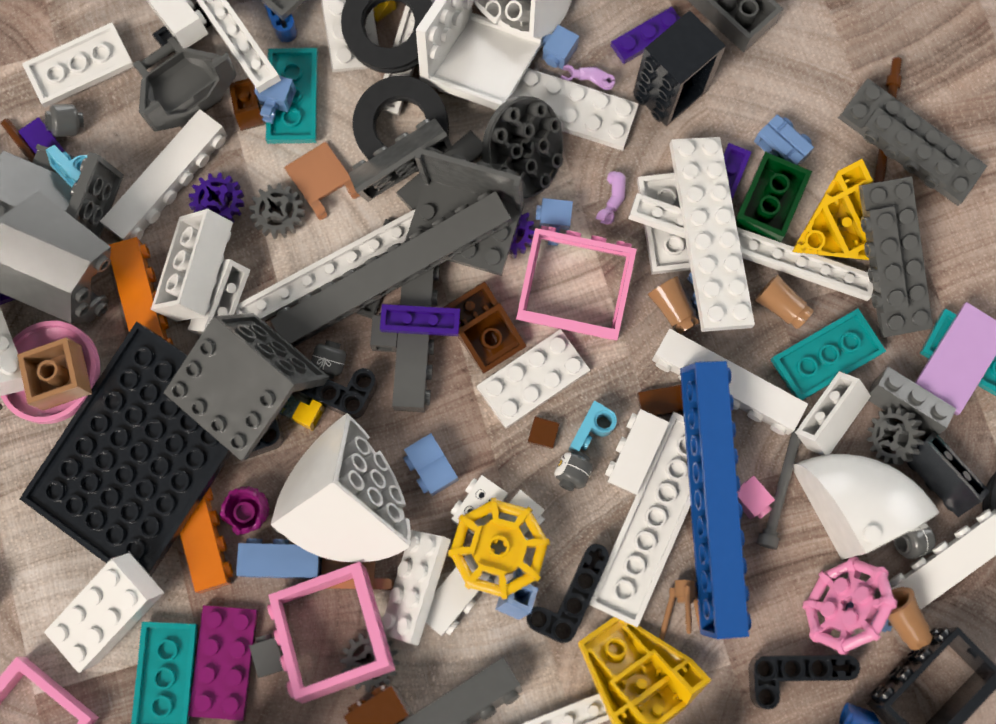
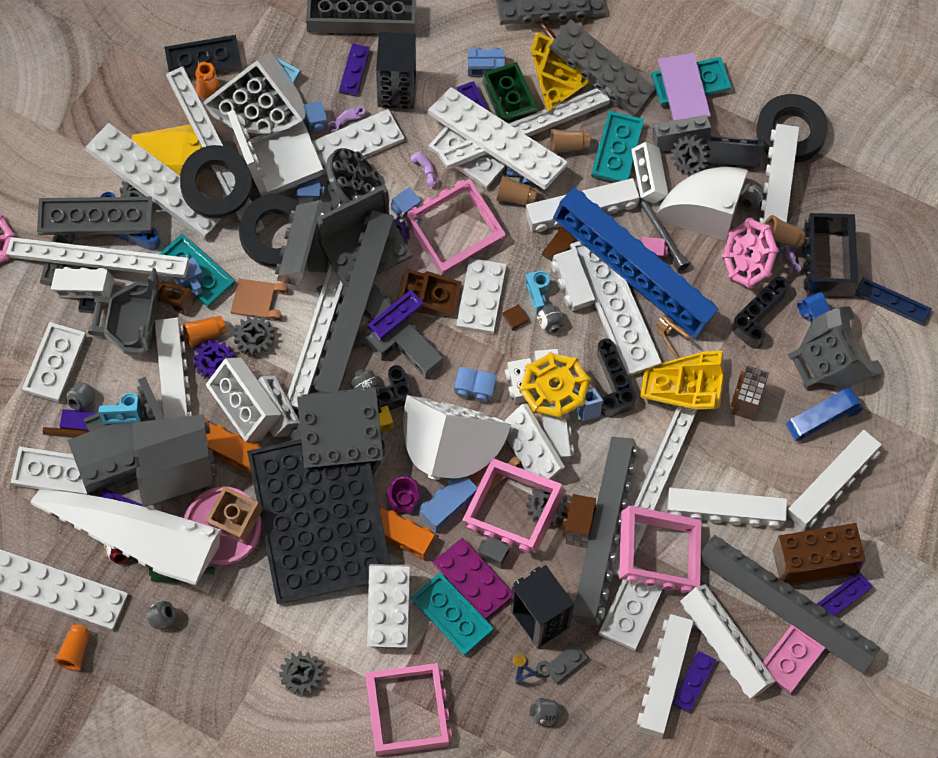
camera: 45 degrees left, 10 degrees down
none -> orange plant [183,316,227,348]
none -> medium blue brick [297,179,324,204]
none -> lavender arm [784,245,801,274]

